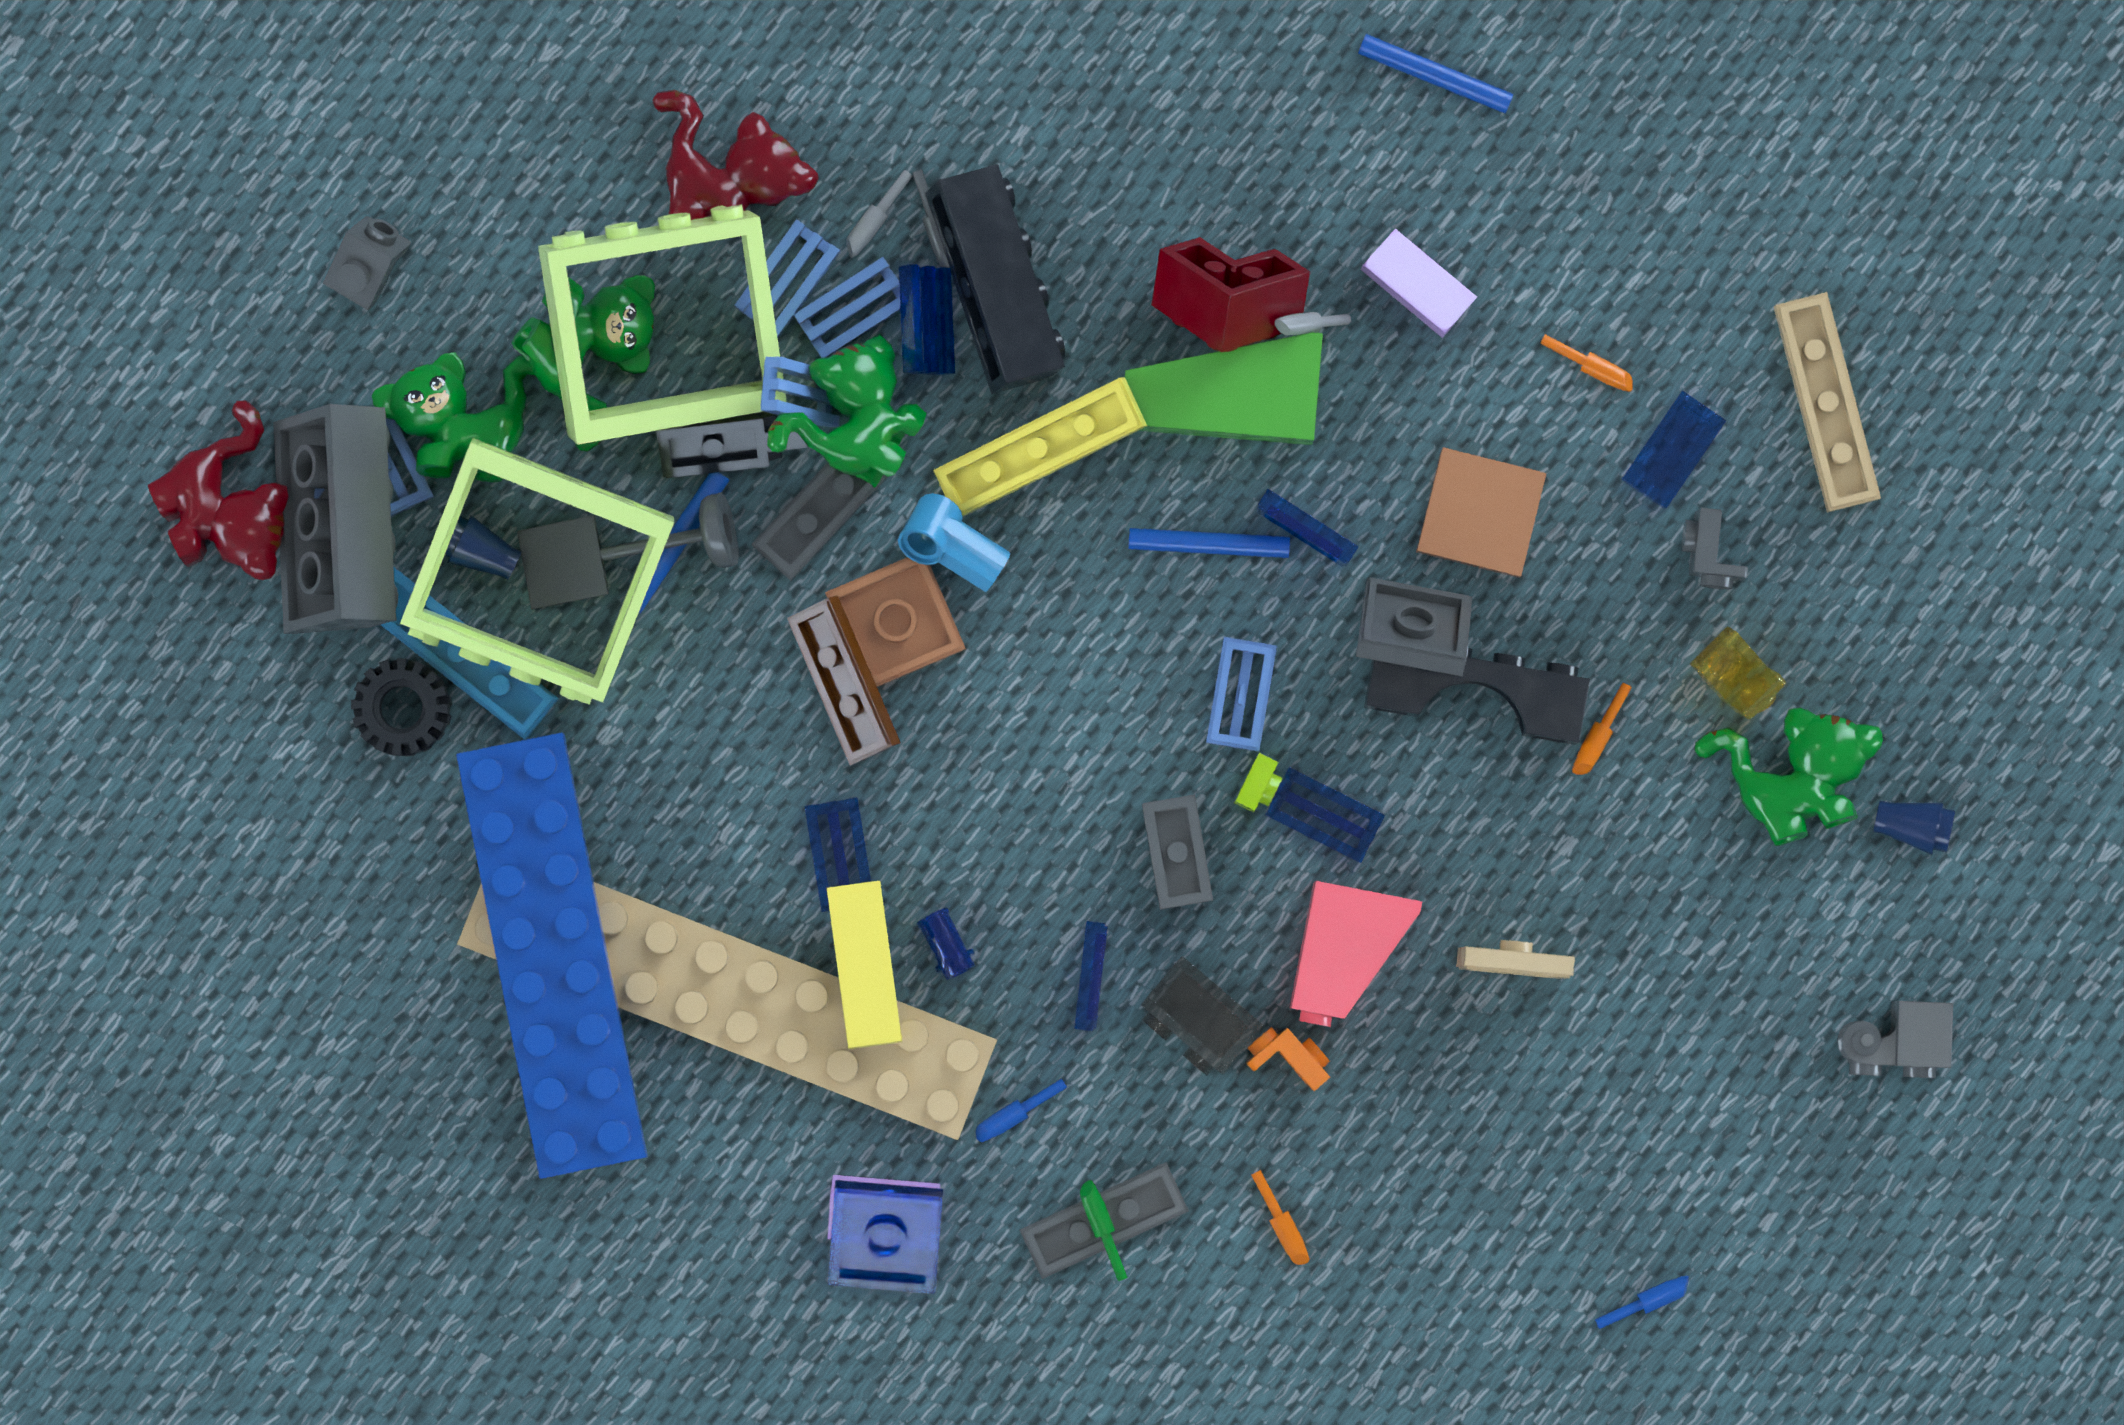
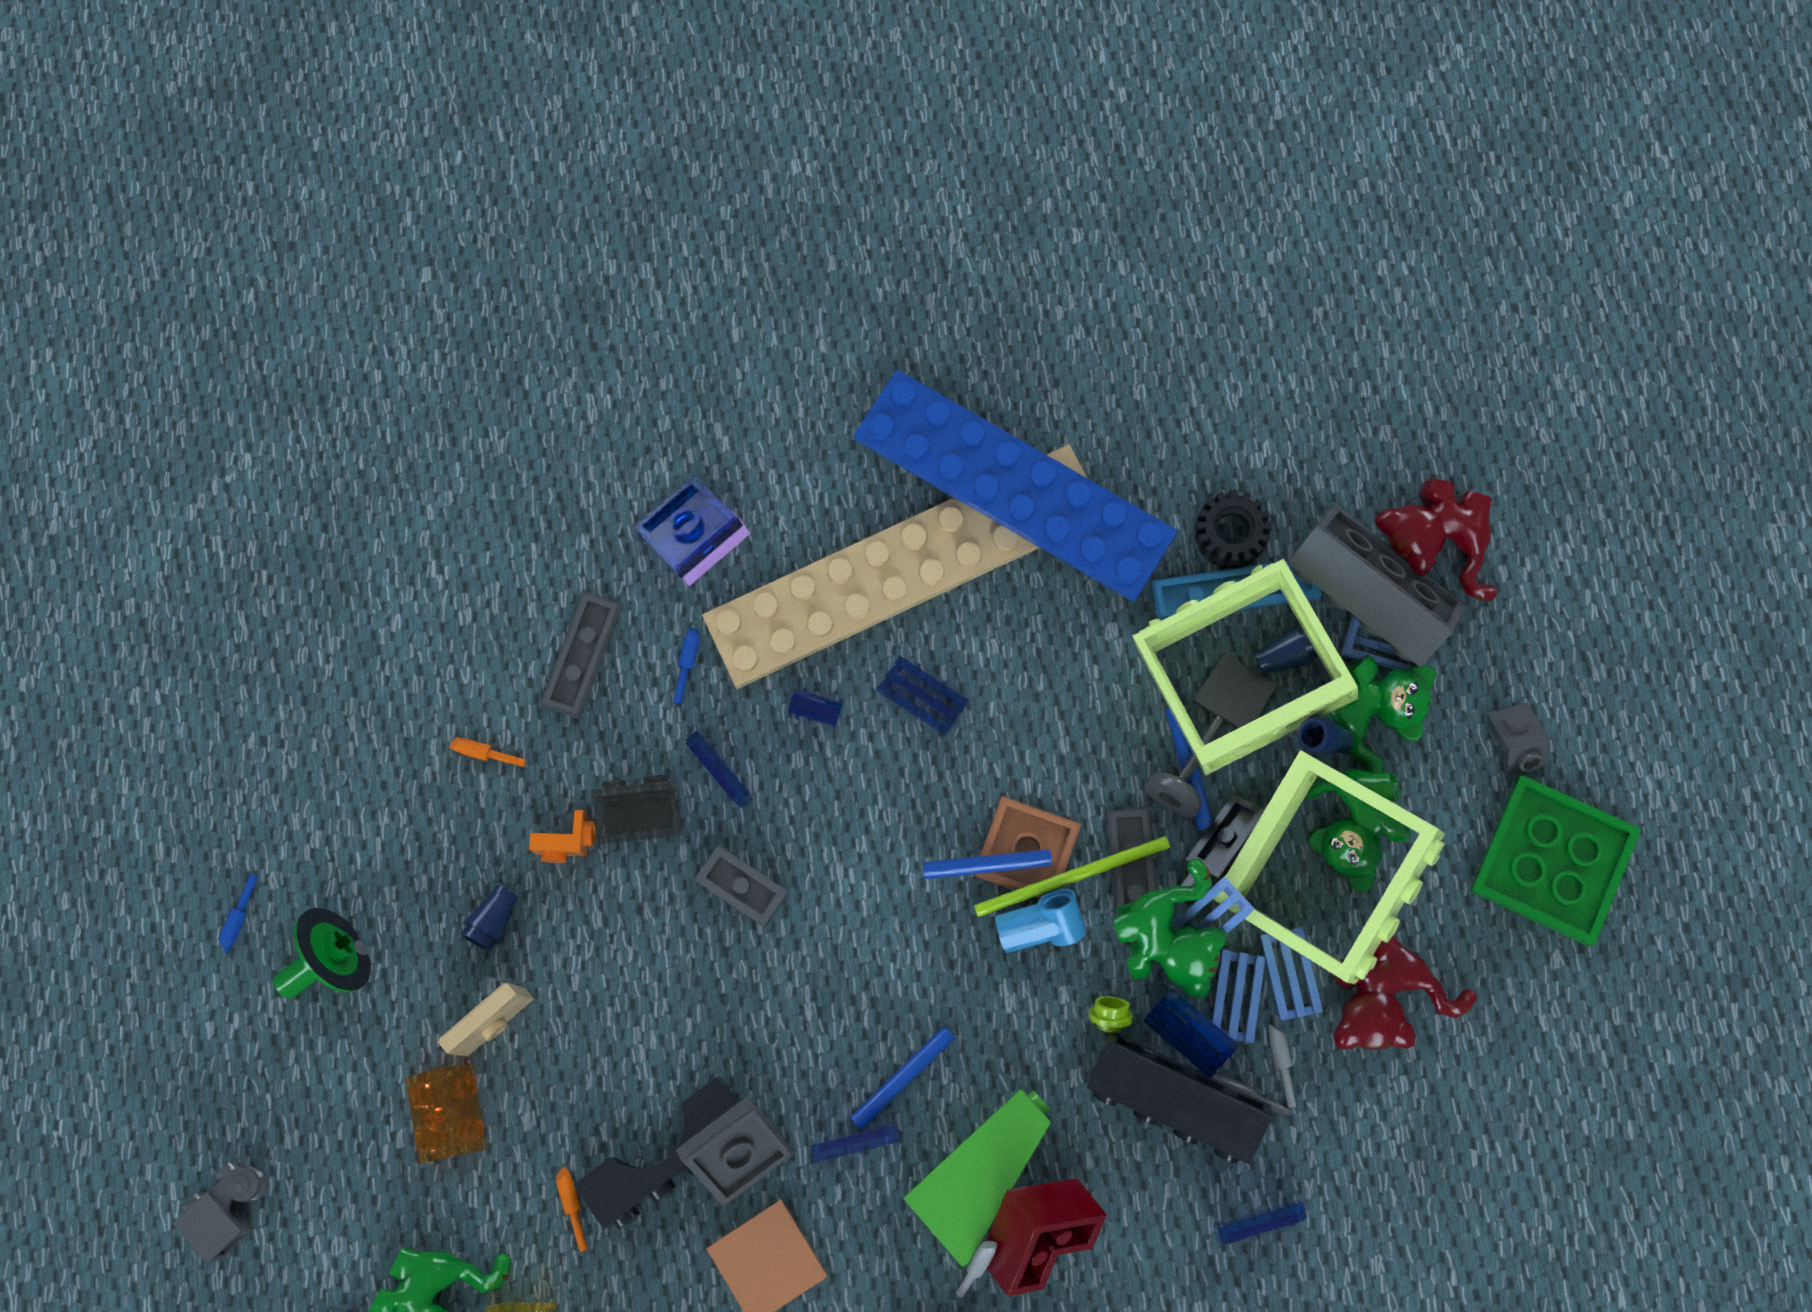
camera: 140 degrees right, 10 degrees down
tile [787,595,901,765] -> none
light yellow tile [827,881,902,1050] -> none
light yellow tile [933,377,1147,517] -> none
green piece [1080,1180,1128,1281] -> none
medium blue tile [1206,637,1277,752] -> none
lime plate [1234,753,1282,812] -> none
clear blue tile [1265,767,1385,864] -> none
coral slope [1289,881,1422,1027] -> none
none -> piece [273,908,371,999]
none -> clear orange bracket [405,1064,487,1165]
none -> dark blue cone [461,885,518,951]
none -> blue bar [923,849,1052,879]
none -> lime axle [974,836,1170,917]
none -> lime plate [1089,996,1133,1033]
none -> clear blue tile [1212,1200,1307,1245]
none -> dark blue cone [1297,714,1353,757]
none -> green plate [1469,775,1641,947]

